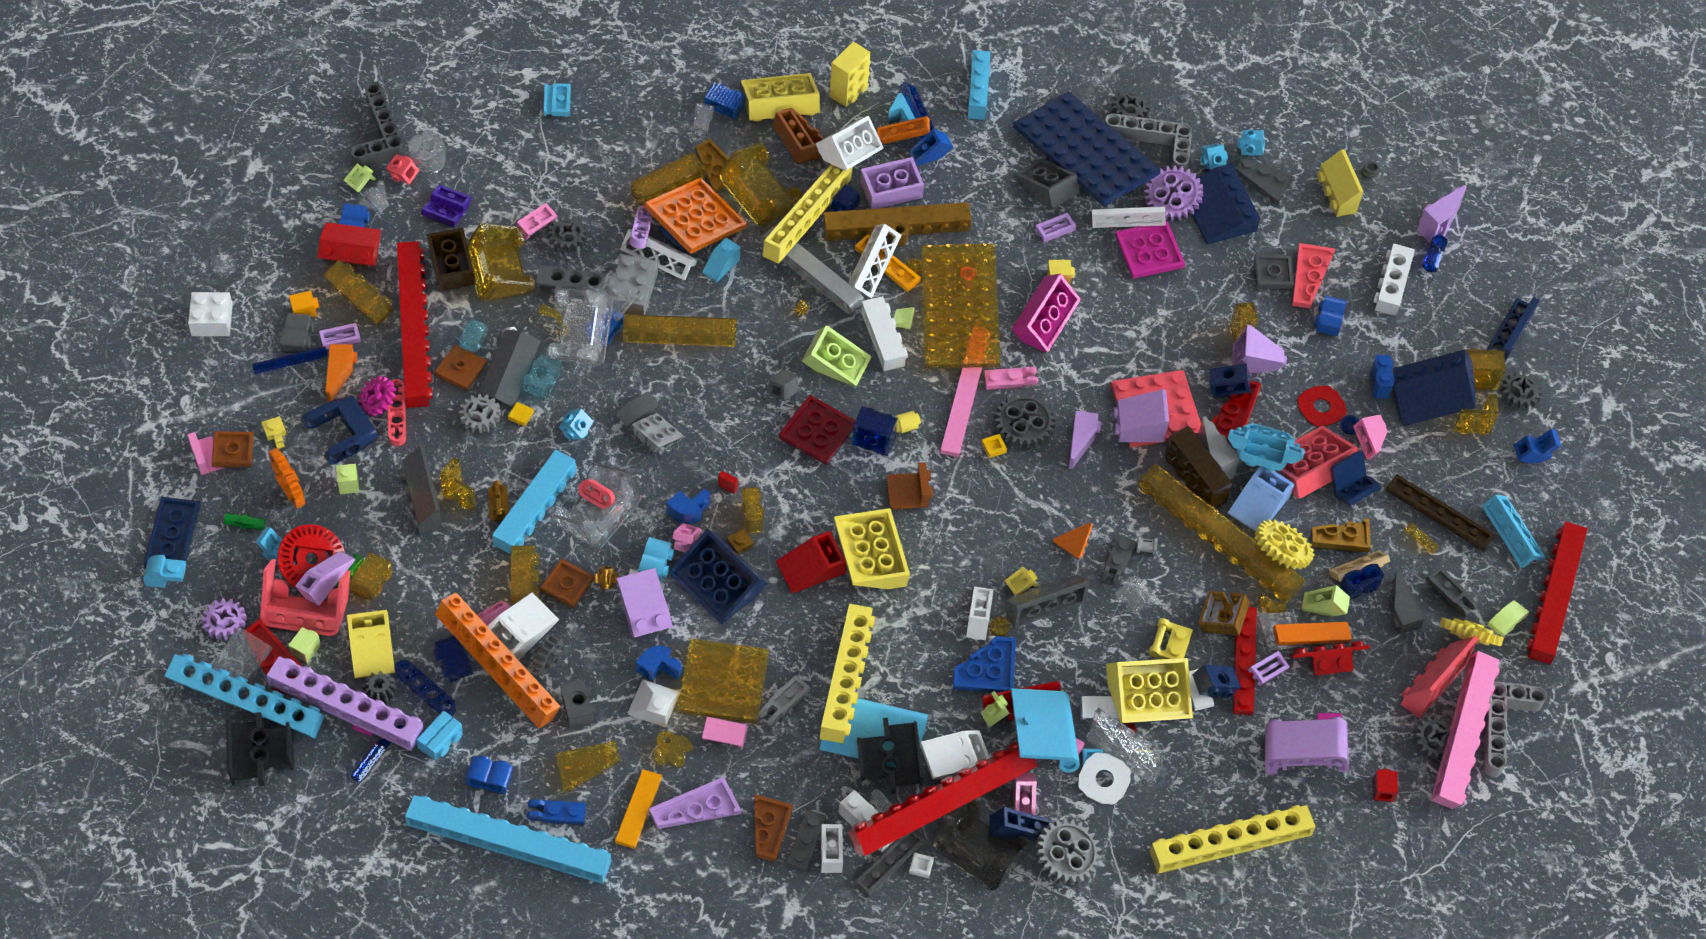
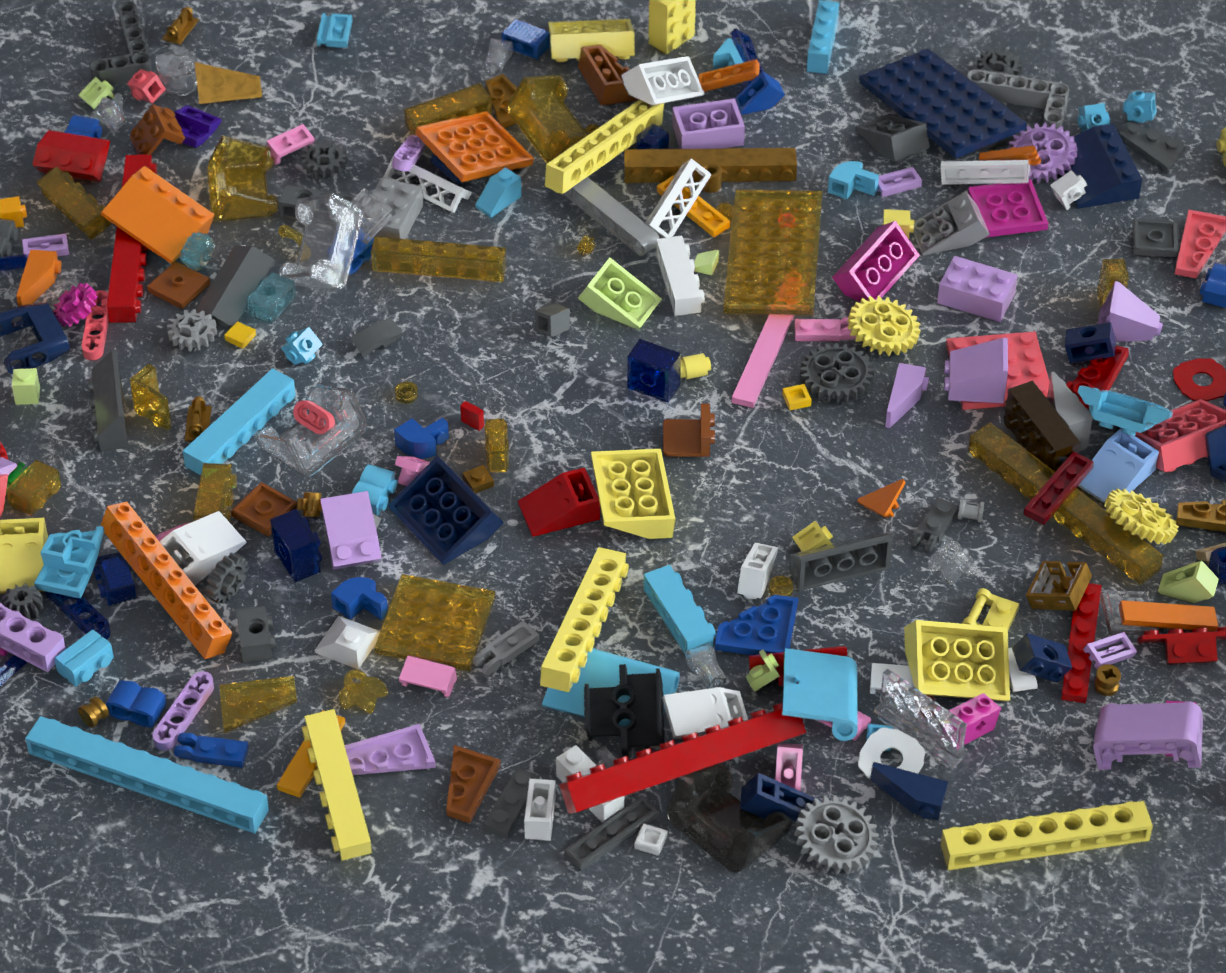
camera: 10 degrees right, 10 degrees down
dark brown brick [426,228,475,291] -> none
light grey hinge [632,413,683,454] -> none
dark red plate [778,395,858,466] -> none
clear yellow arm [1258,594,1286,613] -> none
none -> medium azure slope [34,526,104,599]
none -> pearl gold wheel [77,696,109,728]
none -> orange slope [101,166,215,264]
none -> dark orange bracket [130,104,185,155]
none -> lavender beam [153,671,214,751]
none -> pearl gold hinge [162,7,199,45]
none -> pearl gold wing [194,62,262,104]
none -> clear blue brick [270,509,322,583]
none -> light yellow brick [302,709,372,861]
none -> clear yellow tile [395,381,418,404]
none -> medium azure brick [643,565,716,658]
none -> clear piece [685,643,726,689]
none -> medium azure brick [828,161,879,199]
none -> light yellow gear [847,296,921,356]
none -> dark blue slope [870,762,948,820]
none -> light grey slope [913,191,990,256]
none -> lavender brick [937,256,1018,322]
none -> dark pink brick [942,693,1001,747]
none -> orange hinge [979,146,1041,166]
none -> dark red plate [1023,451,1094,525]
none -> white brick [1050,170,1087,210]
none -> pearl gold wheel [1094,664,1121,696]

